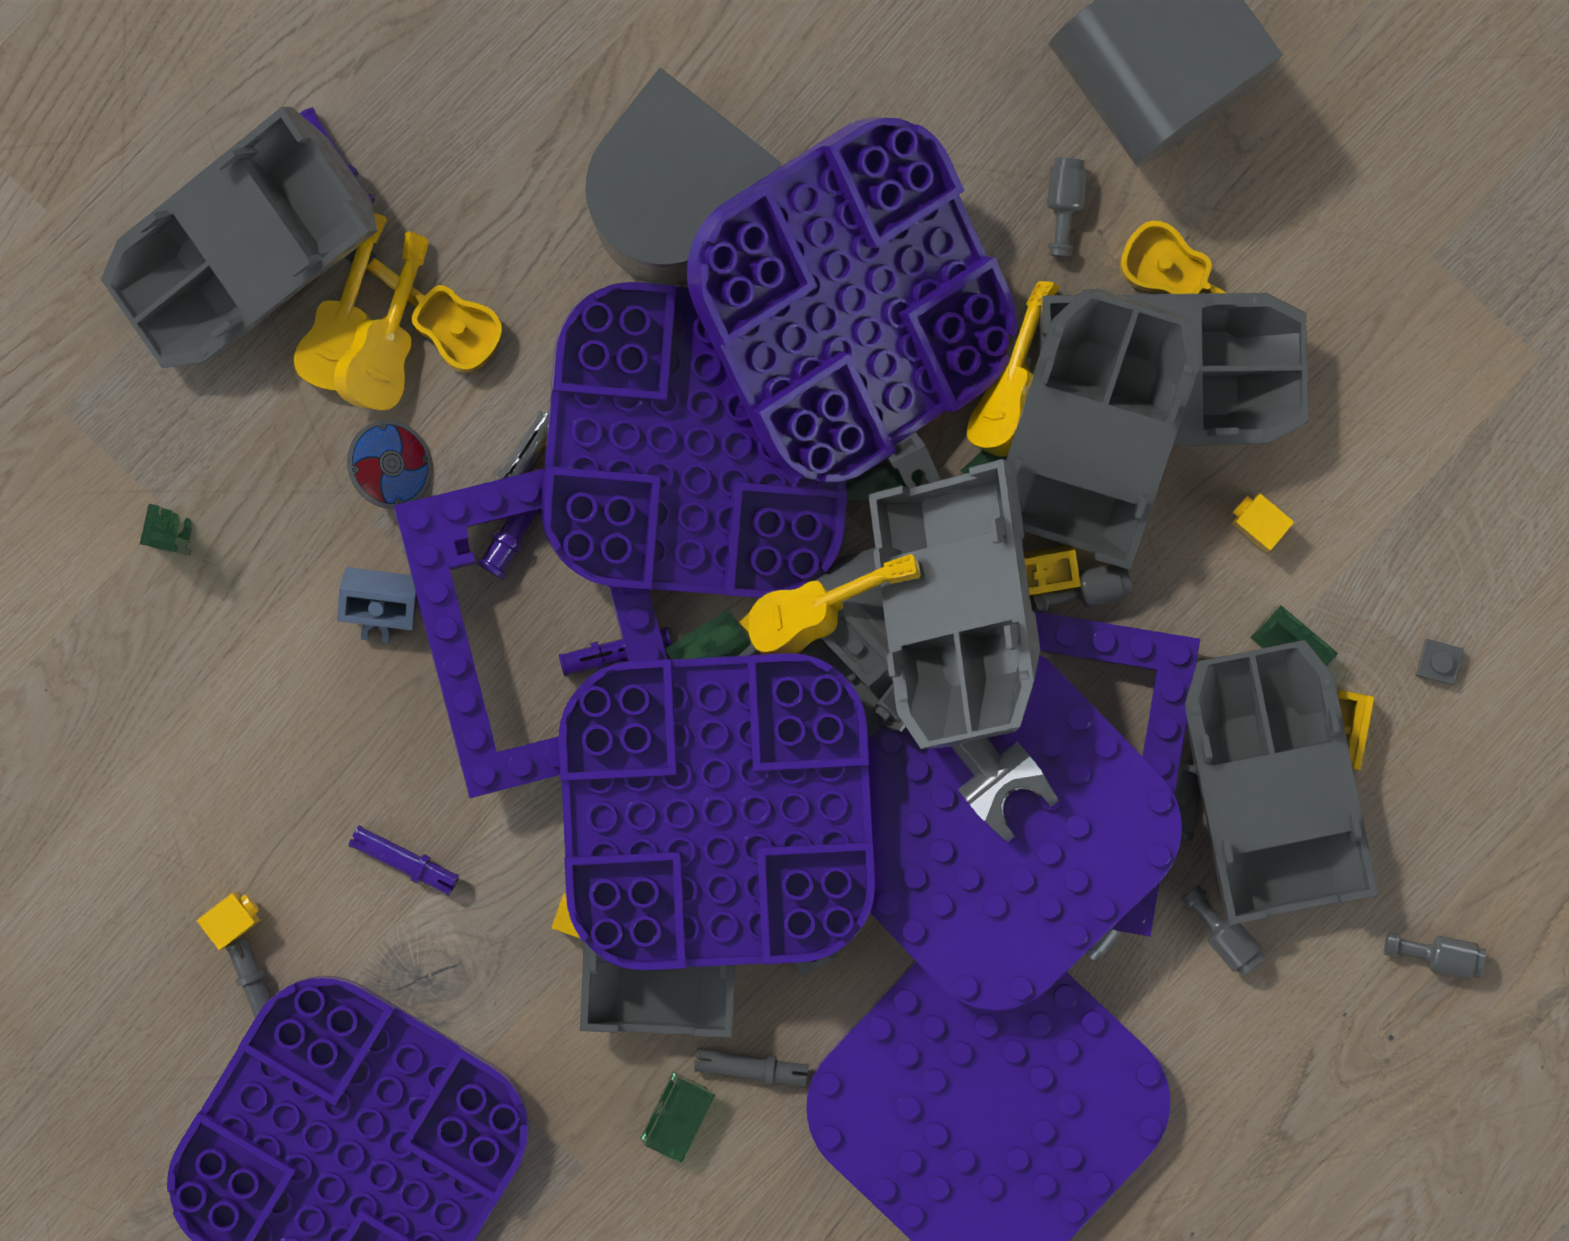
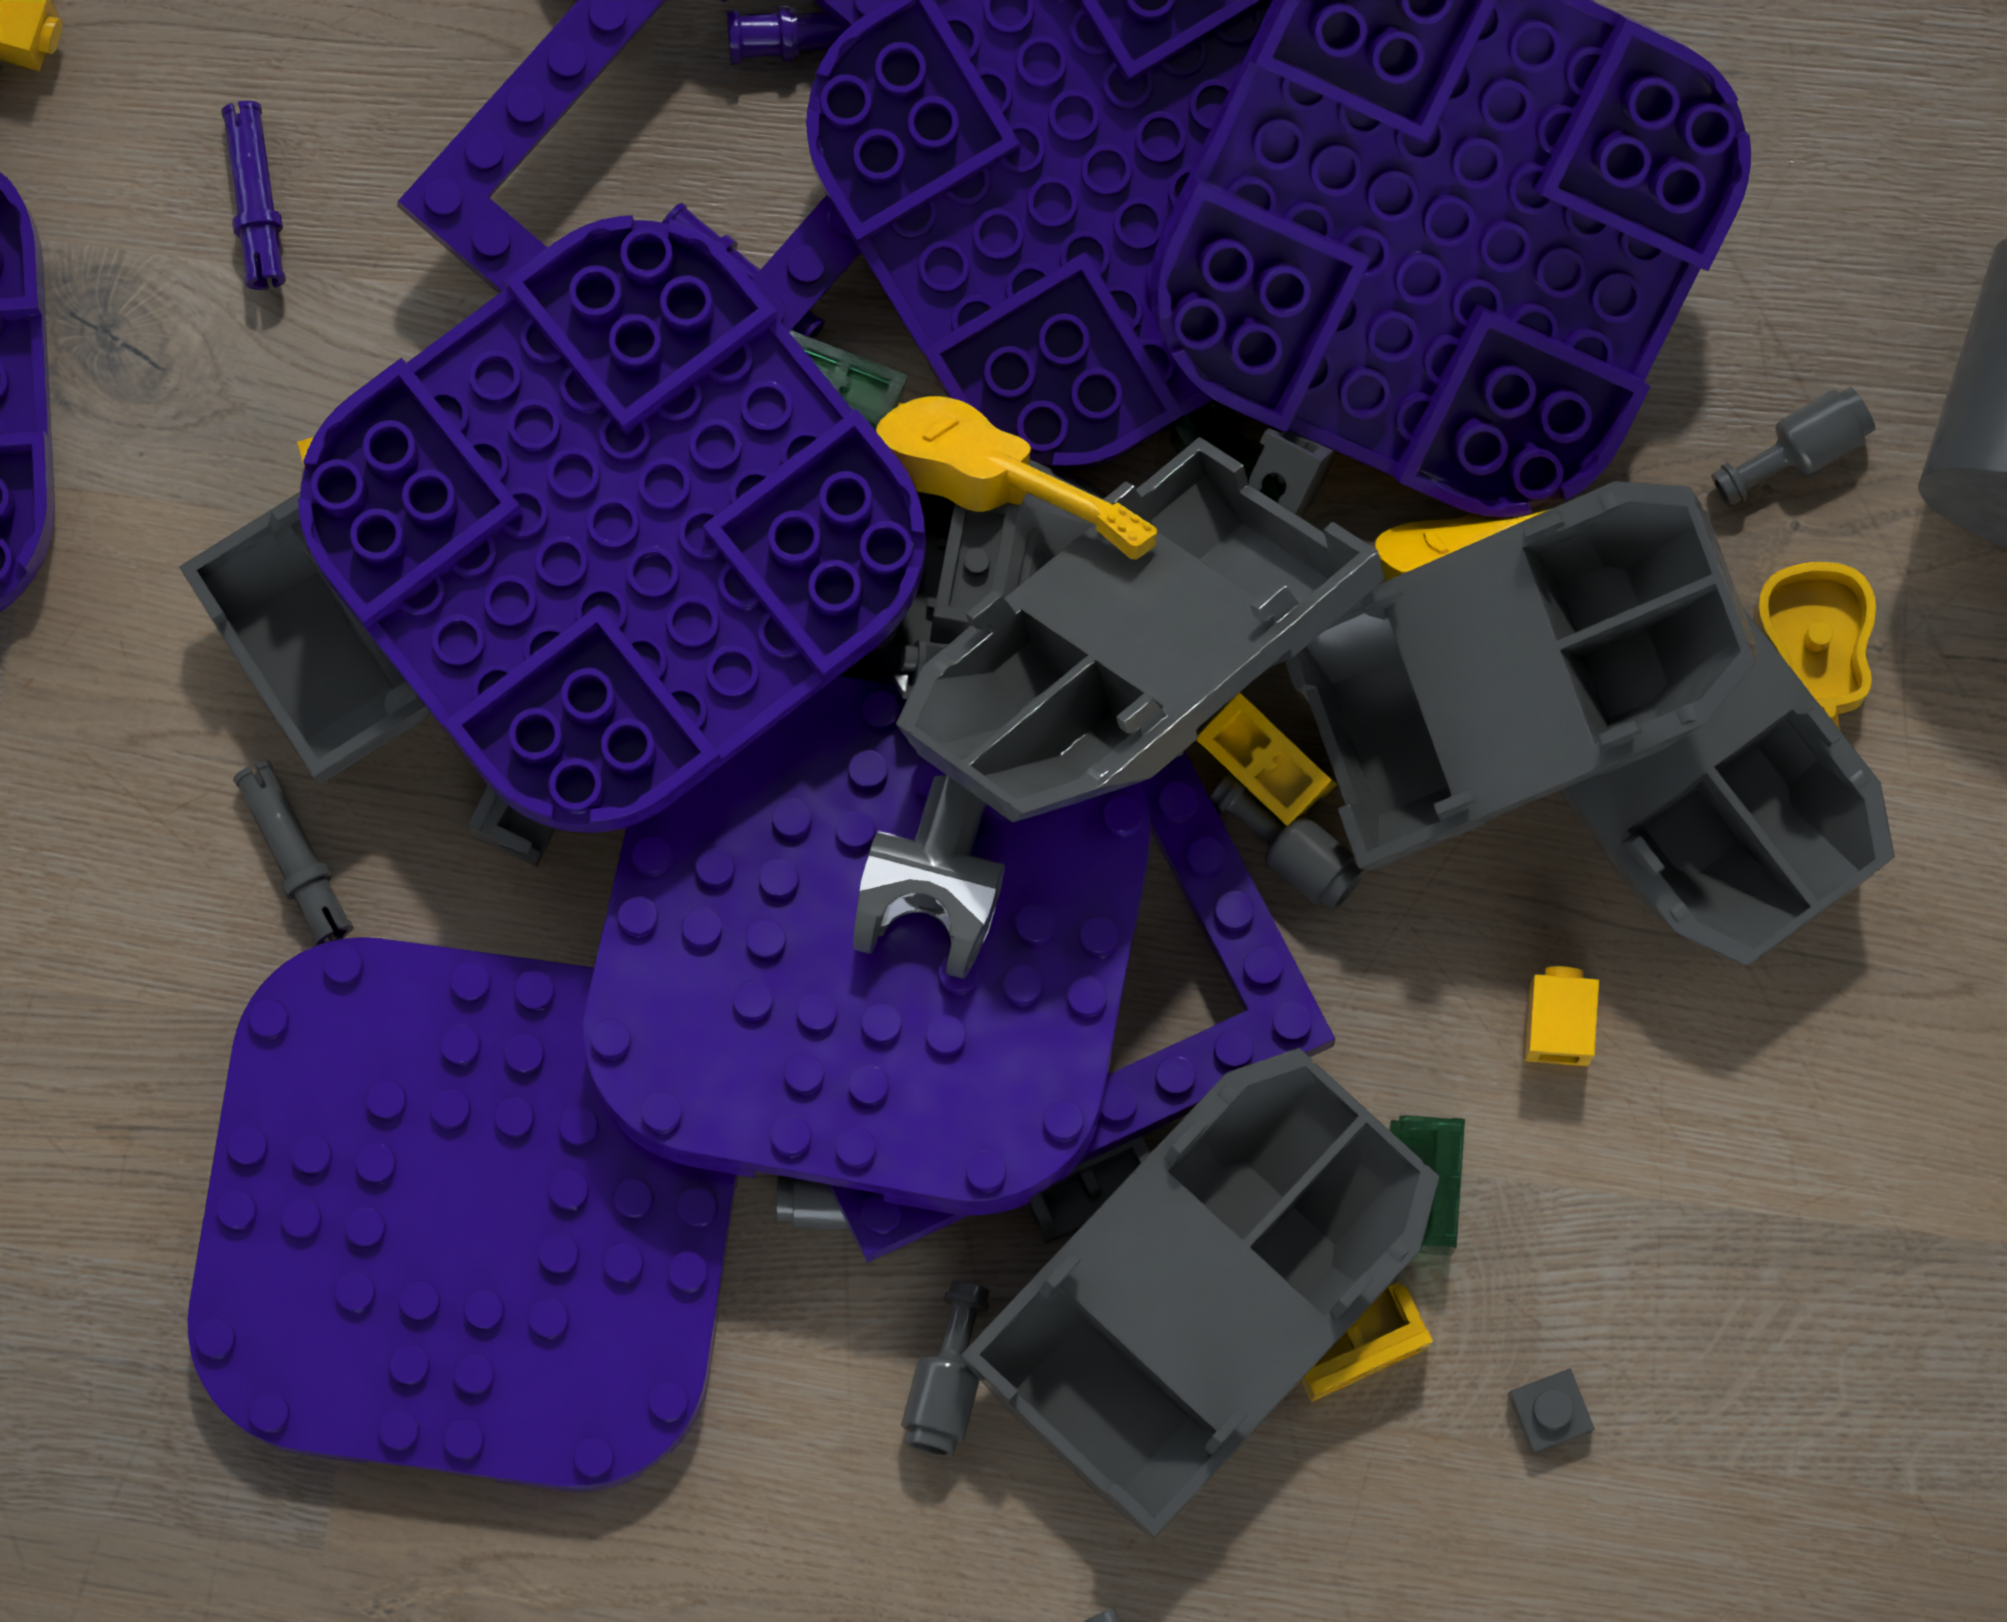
camera: 50 degrees right, 10 degrees down
clear green hinge [640,1071,715,1163] -> none

